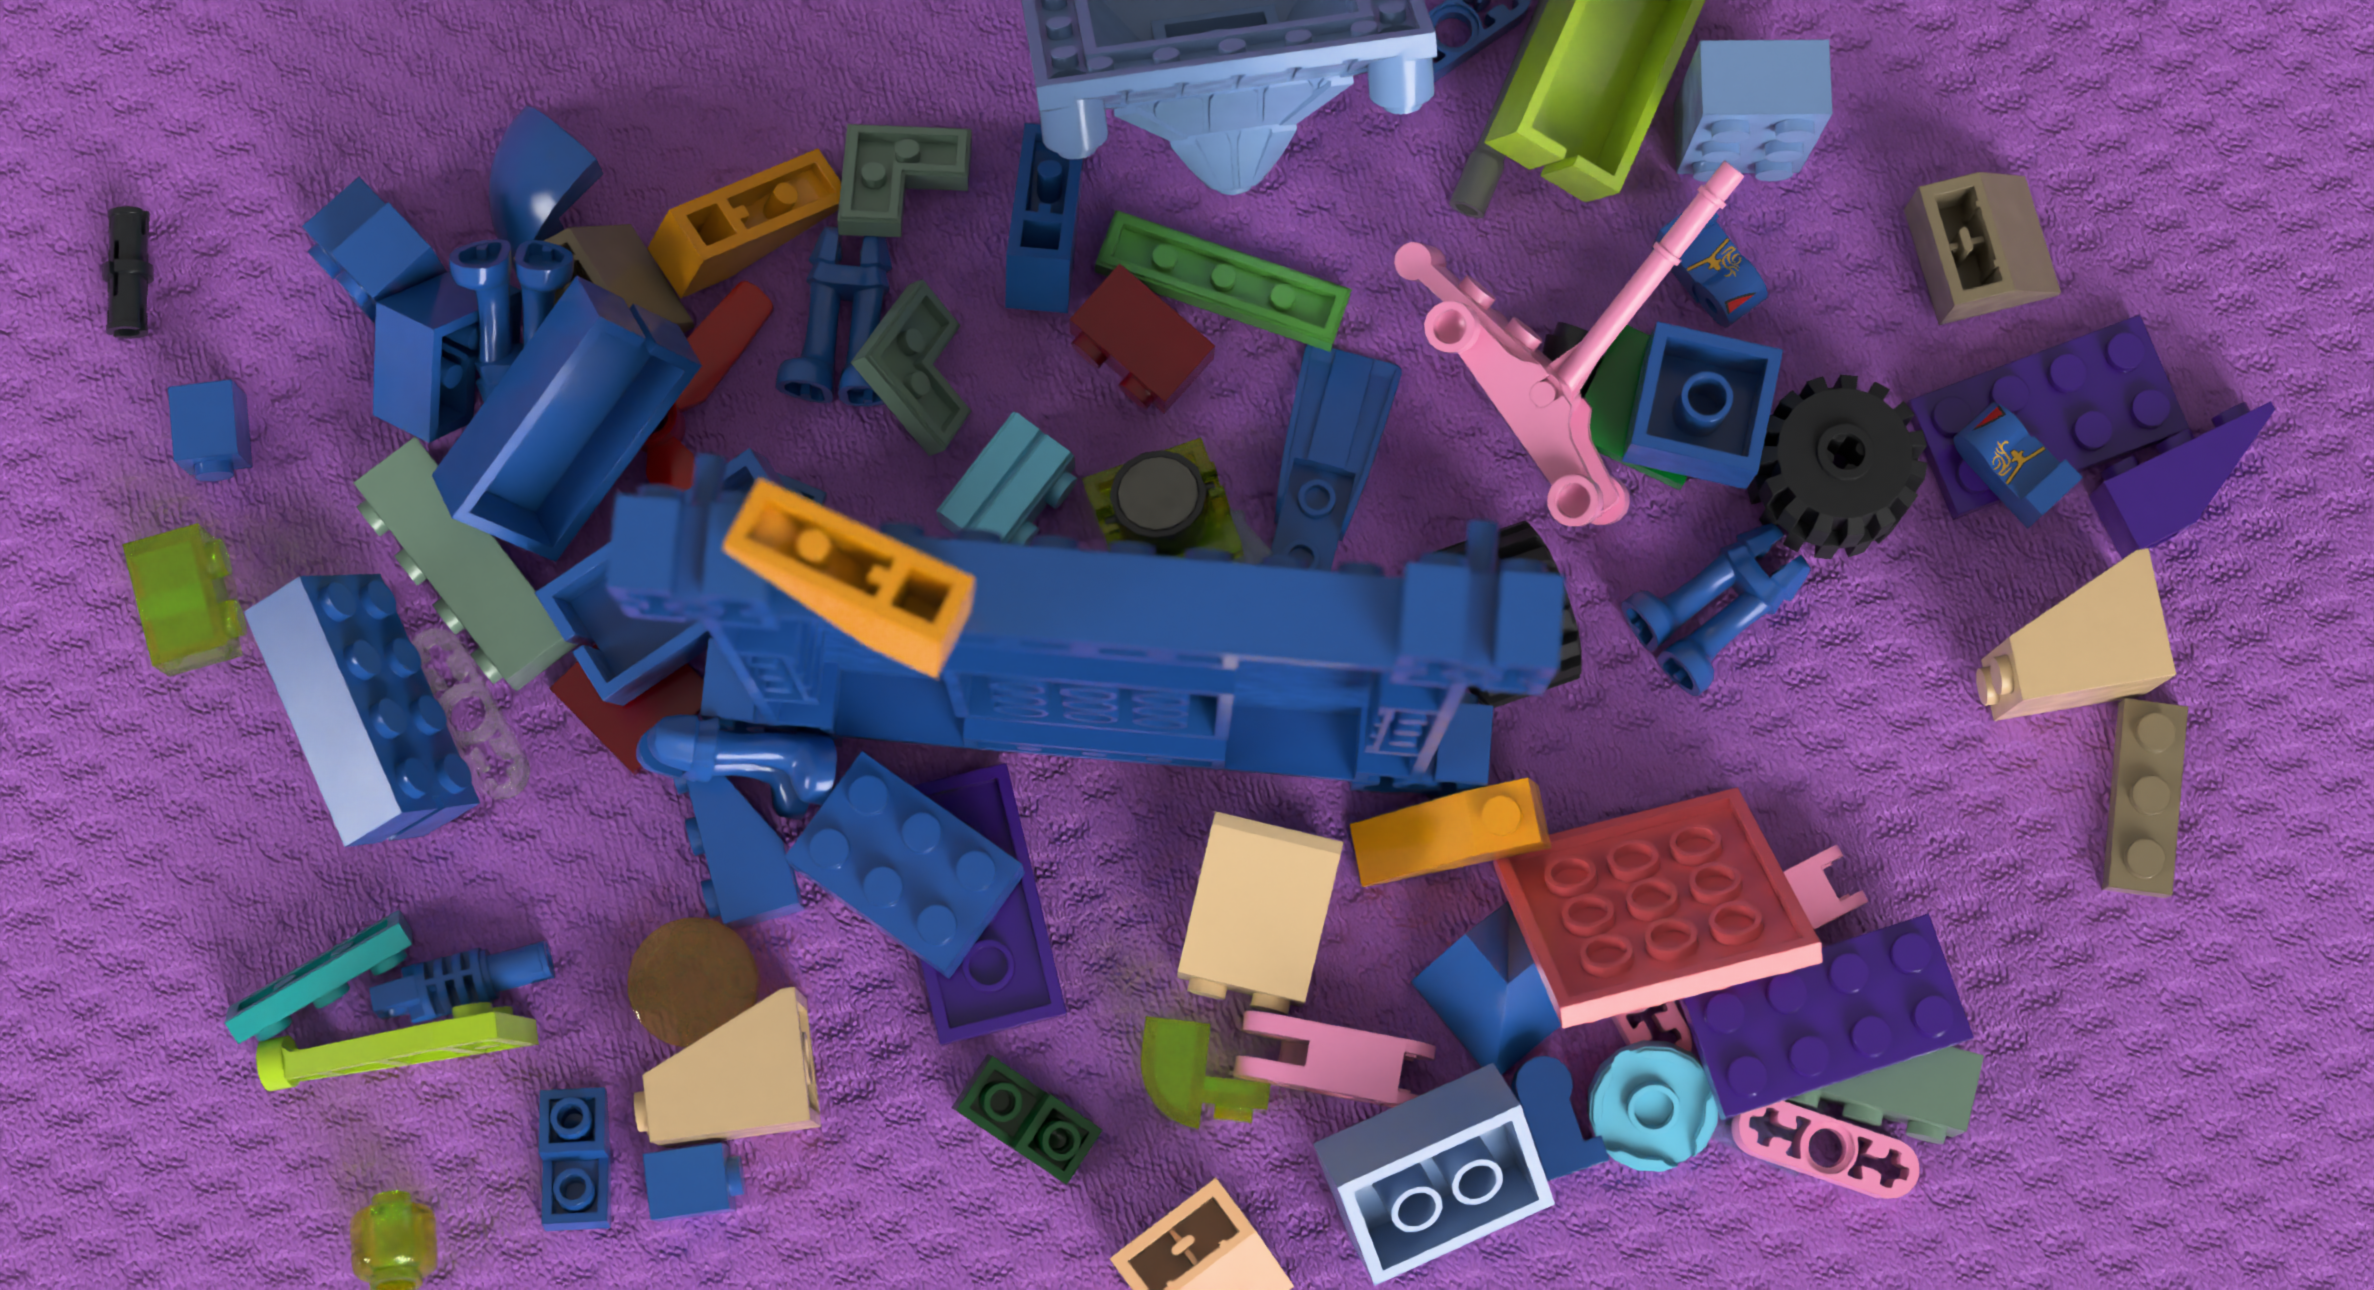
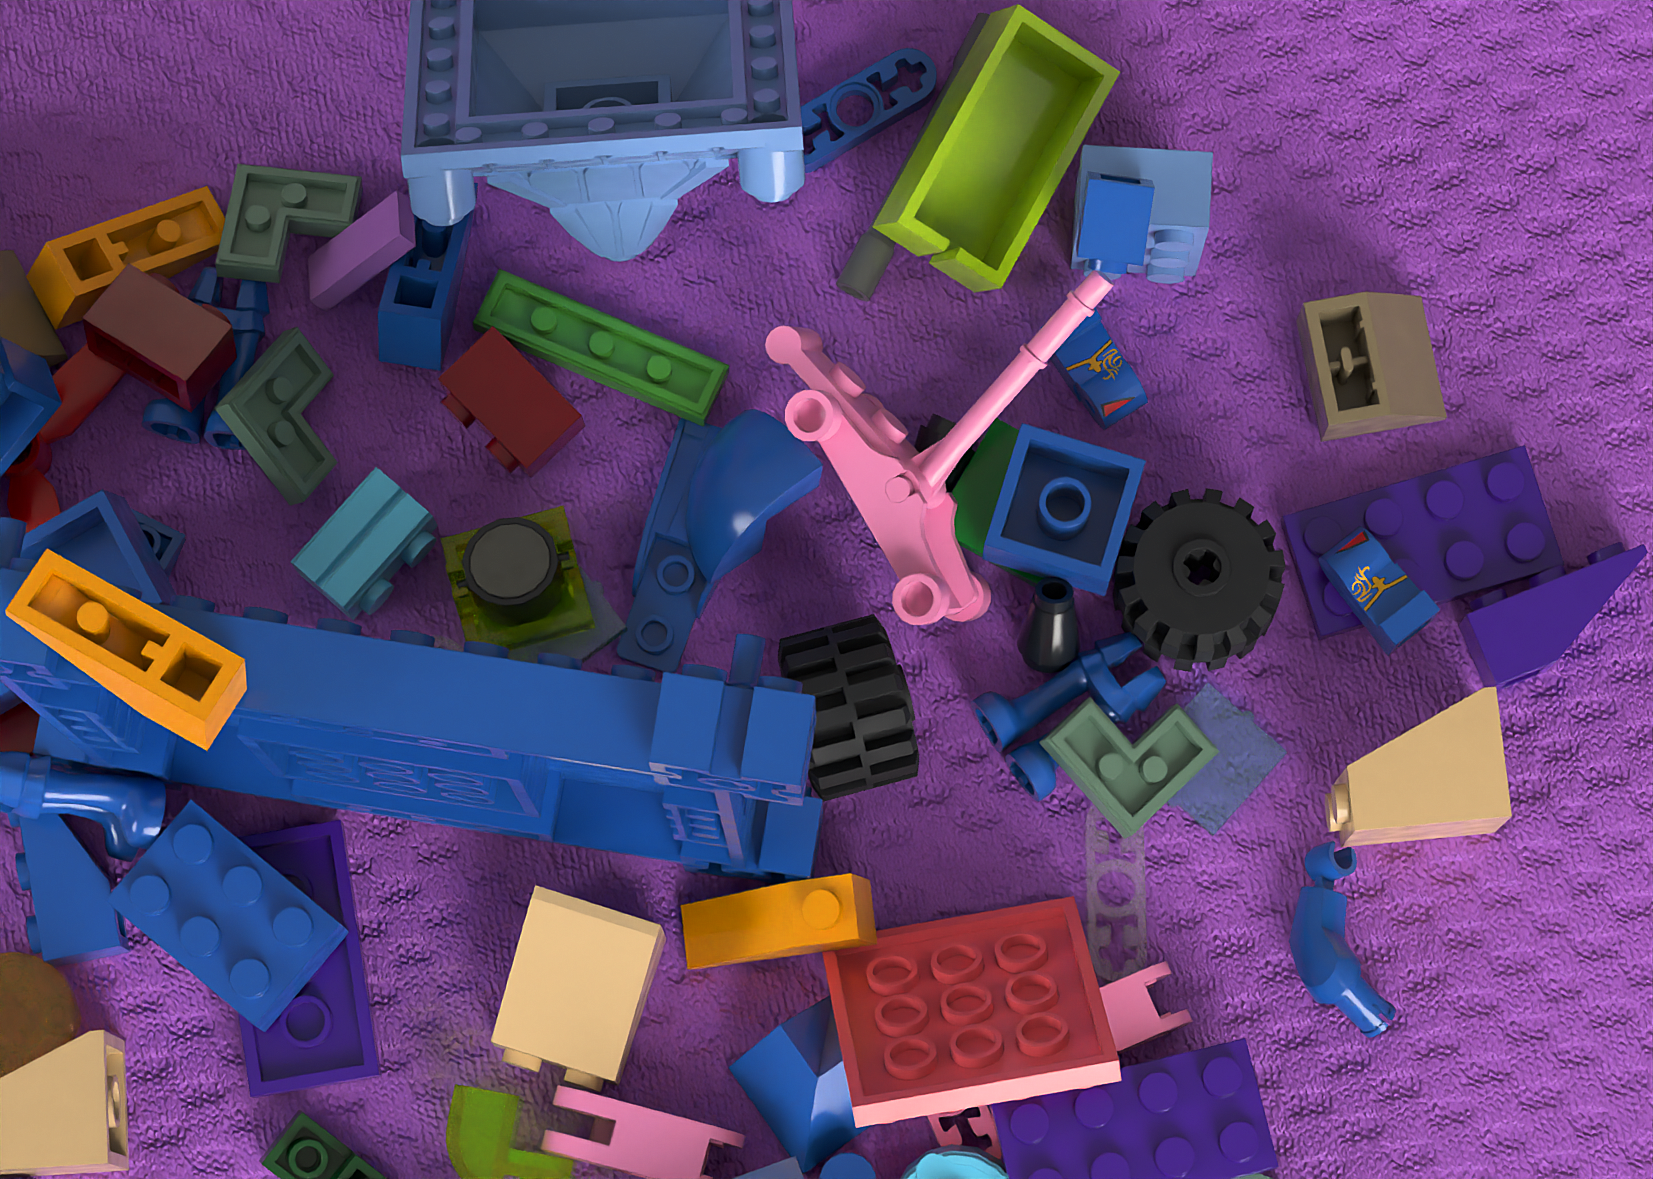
camera: 10 degrees right, 0 degrees up
dark tan plate [2102,698,2188,898] -> none
none -> dark red brick [82,263,237,413]
none -> medium lavender tile [308,190,416,312]
none -> blue brick [685,409,823,584]
none -> black cone [1017,577,1080,673]
none -> sand green tile [1039,697,1219,839]
none -> blue brick [1076,171,1155,274]
none -> clear beam [1084,804,1147,984]
none -> clear light blue piece [1167,683,1287,836]
none -> blue arm [1289,840,1396,1038]

